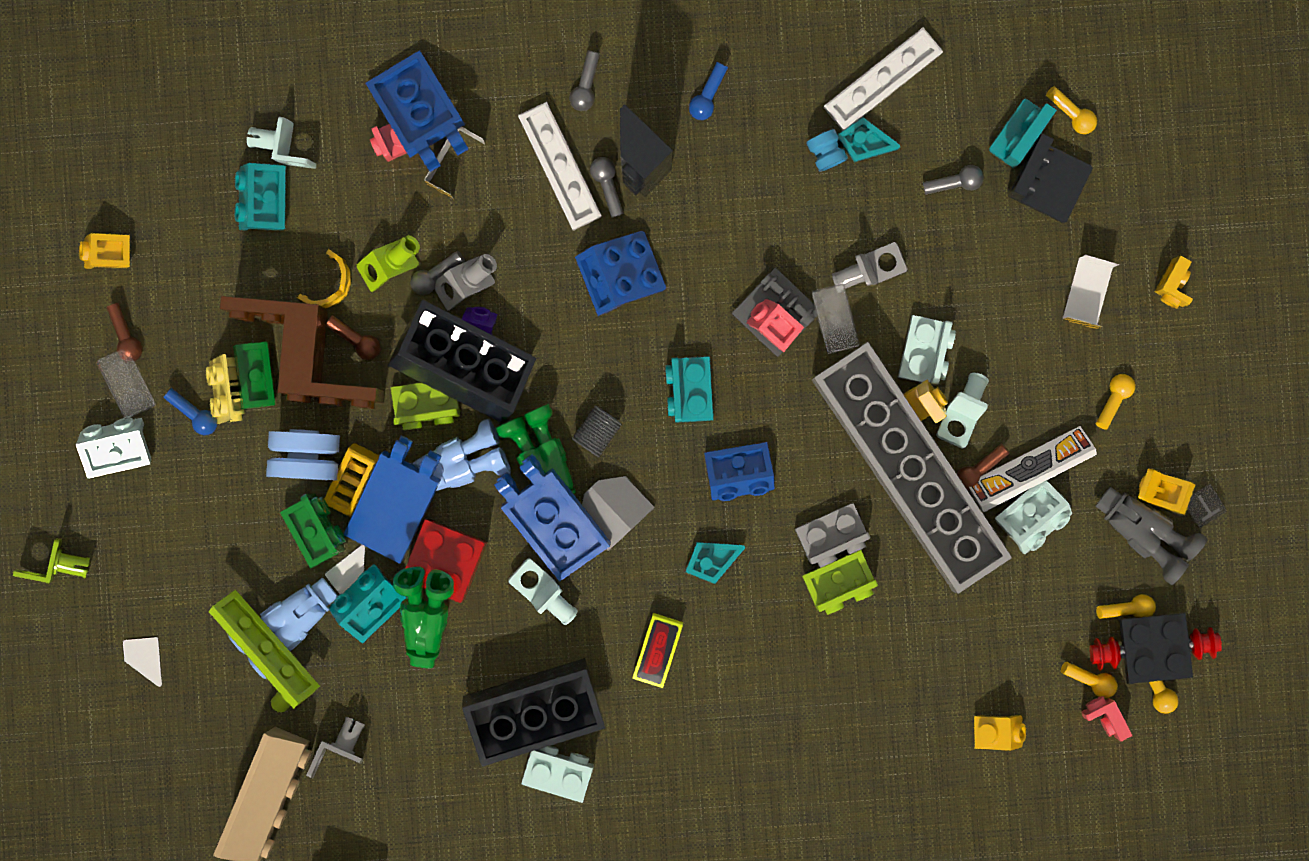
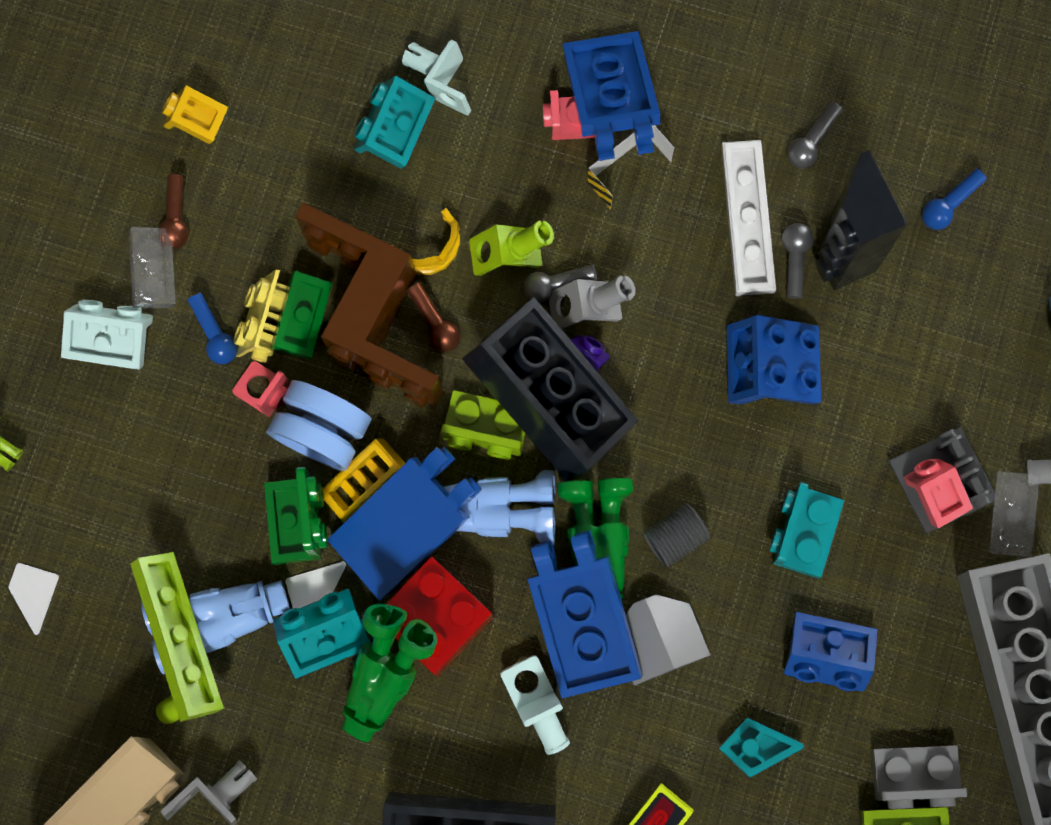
camera: 25 degrees right, 10 degrees down
none -> coral bracket [232,361,290,417]

